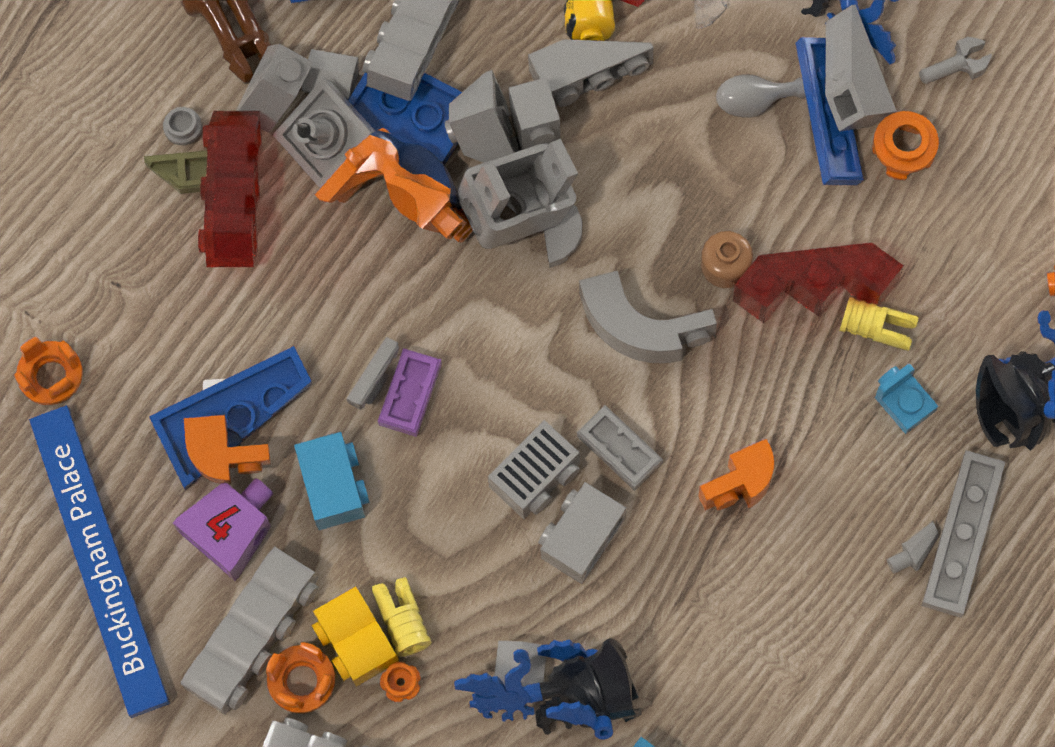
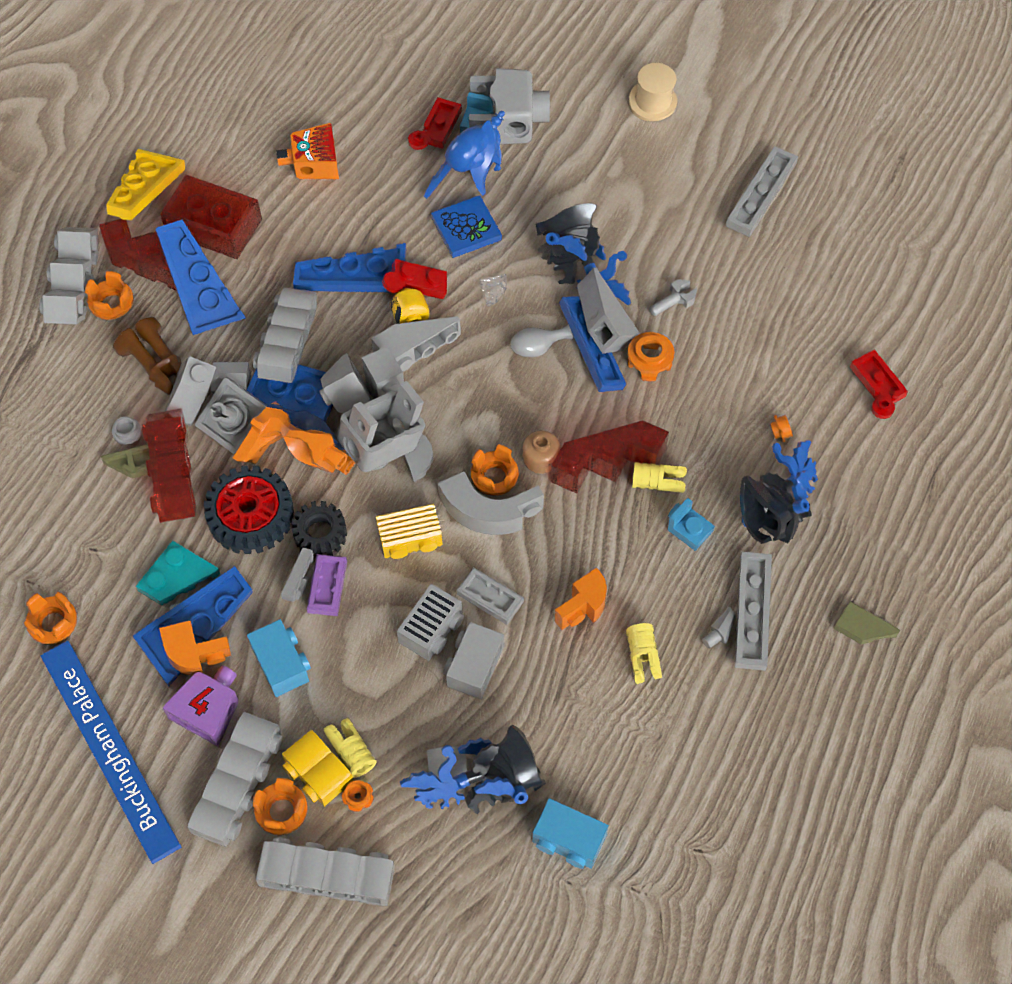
camera: 15 degrees left, 10 degrees down
none -> teal wing [136,540,220,606]
none -> wheel [204,466,294,554]
none -> black tyre [291,501,347,557]
none -> yellow brick [376,503,443,559]
none -> orange piece [471,444,519,495]
none -> light yellow hinge [626,623,662,684]

